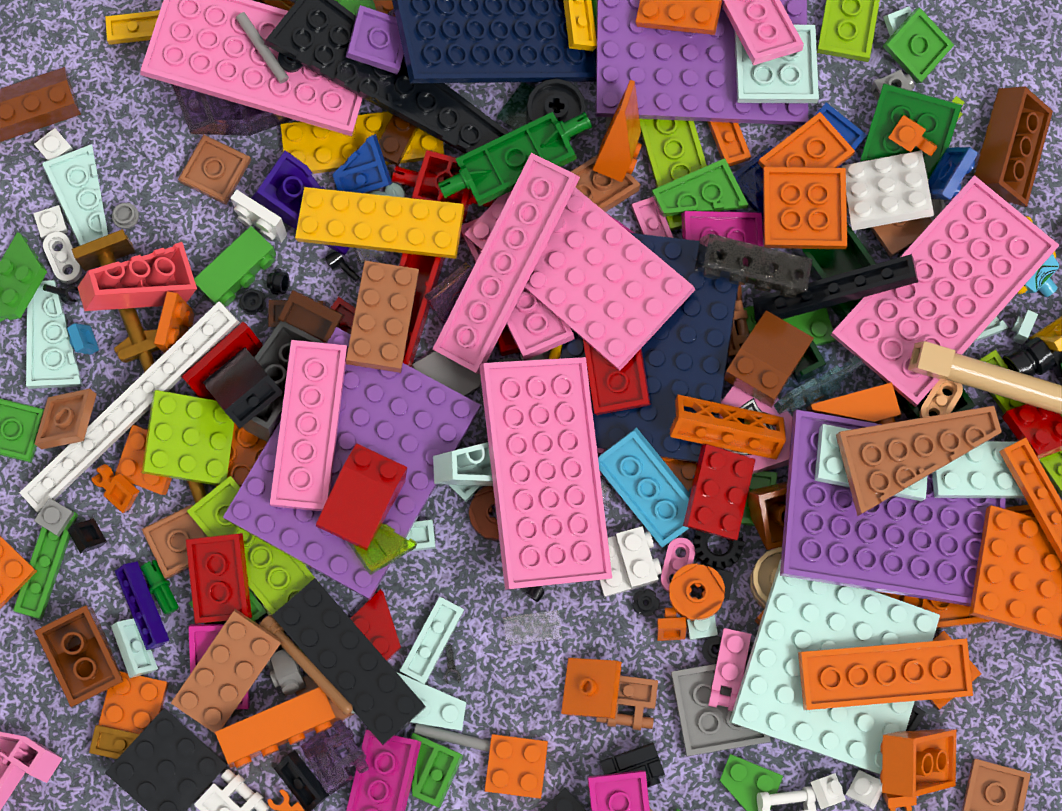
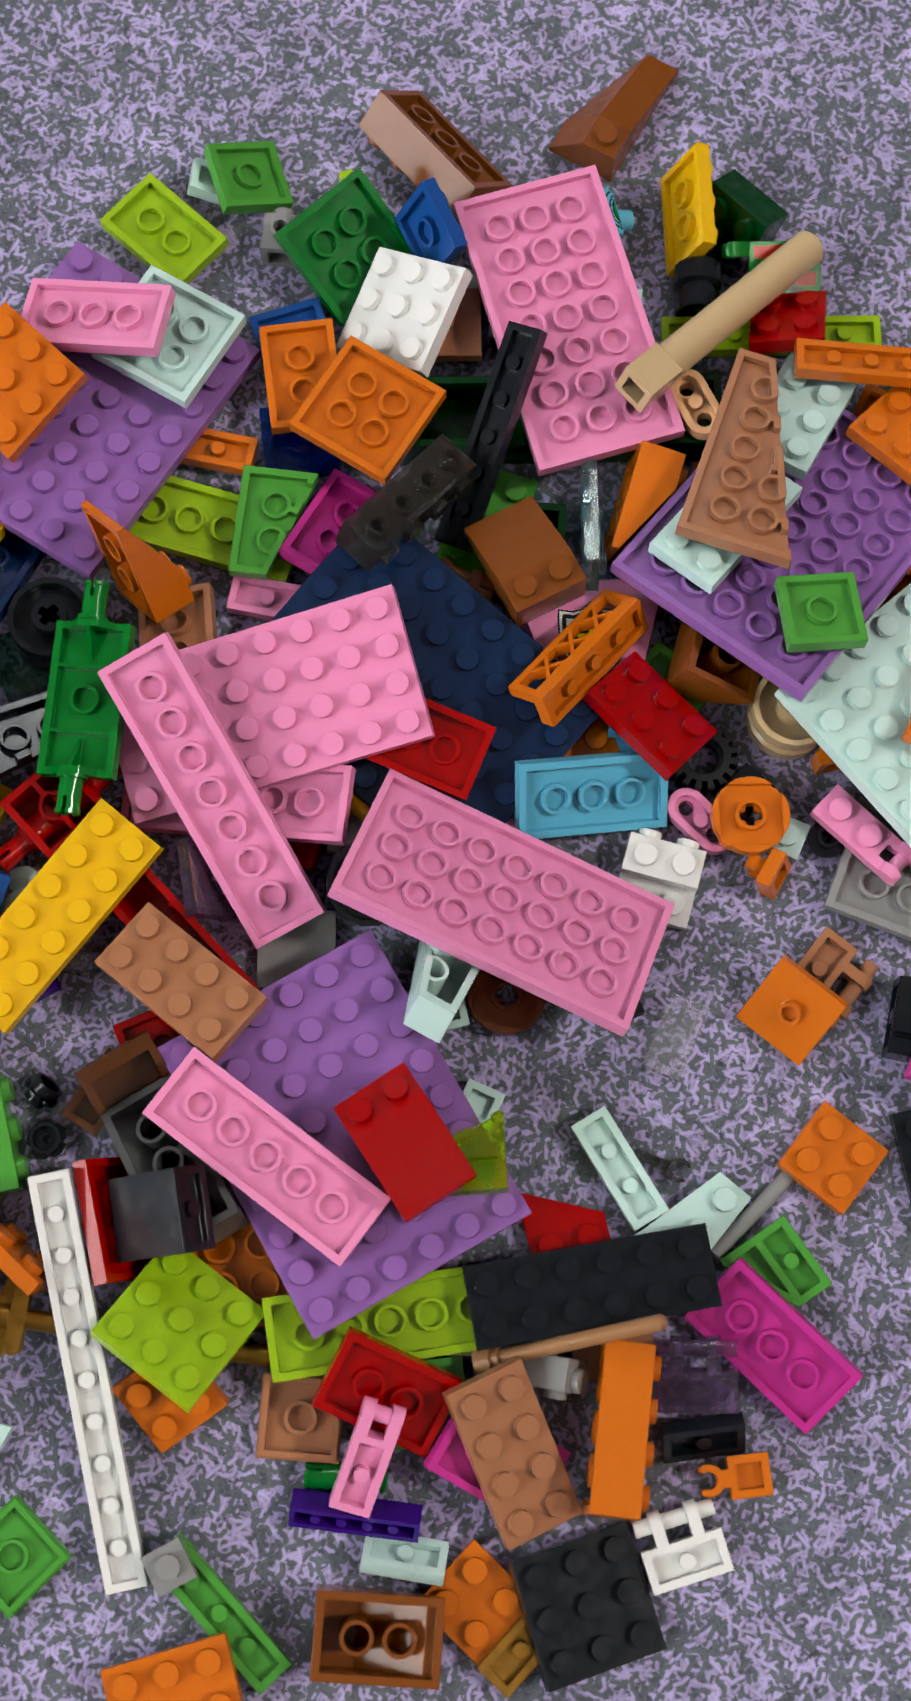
camera: 60 degrees left, 0 degrees up
nougat plate [34,388,97,450] -> none
black plate [68,518,107,554] -> none
orange plate [91,464,140,513] -> none
black hand [326,251,360,282] -> none
black plate [632,589,660,617] -> none
orange plate [888,114,937,156] -> none
light aqua plate [1011,310,1038,345] -> none
none -> bright pink plate [329,1396,406,1519]
none -> bright green plate [774,572,869,653]

